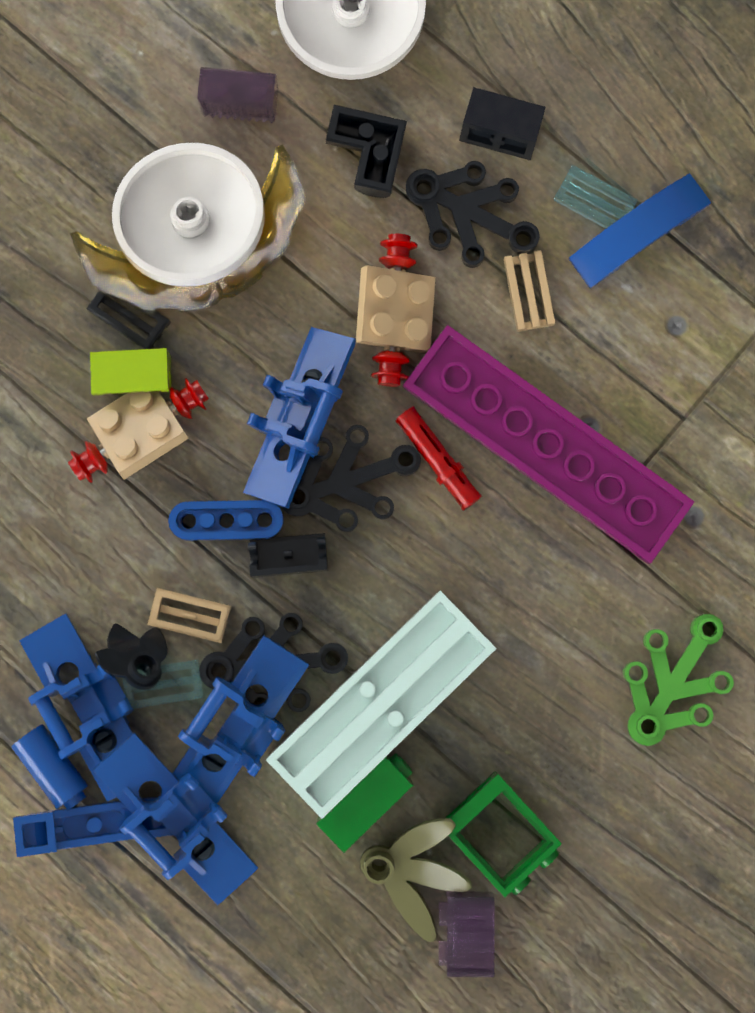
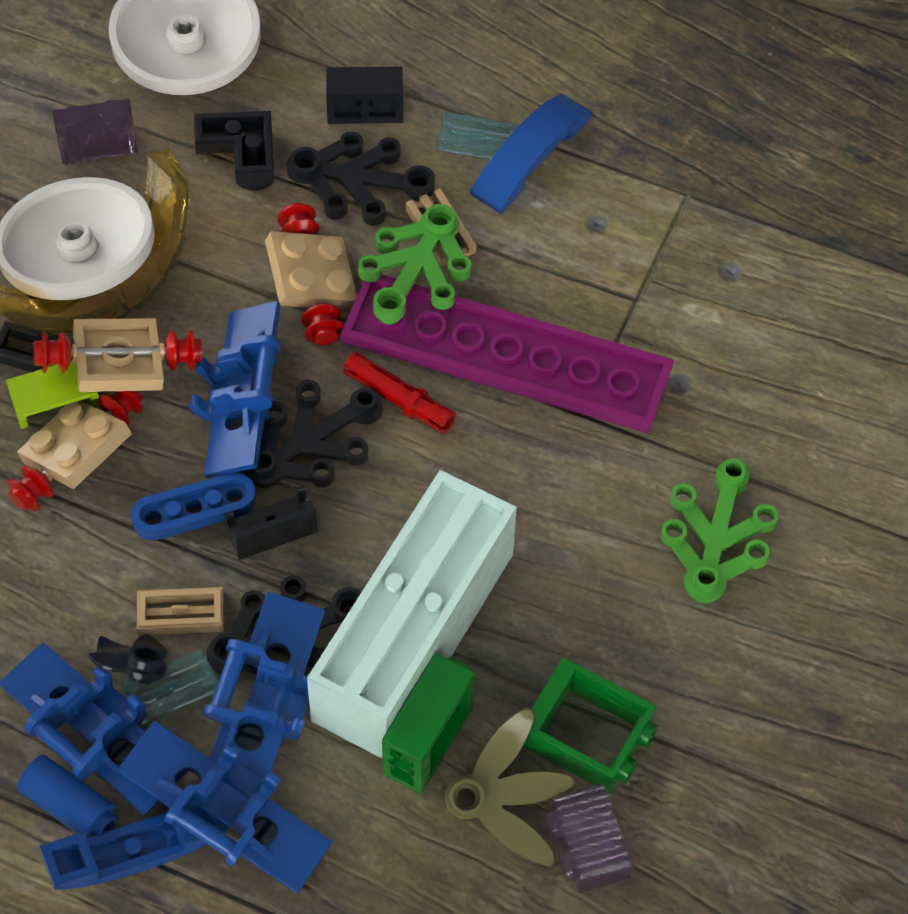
camera: 15 degrees left, 25 degrees down
none -> tan plate [33,318,202,392]
none -> bright green plant [358,204,472,324]

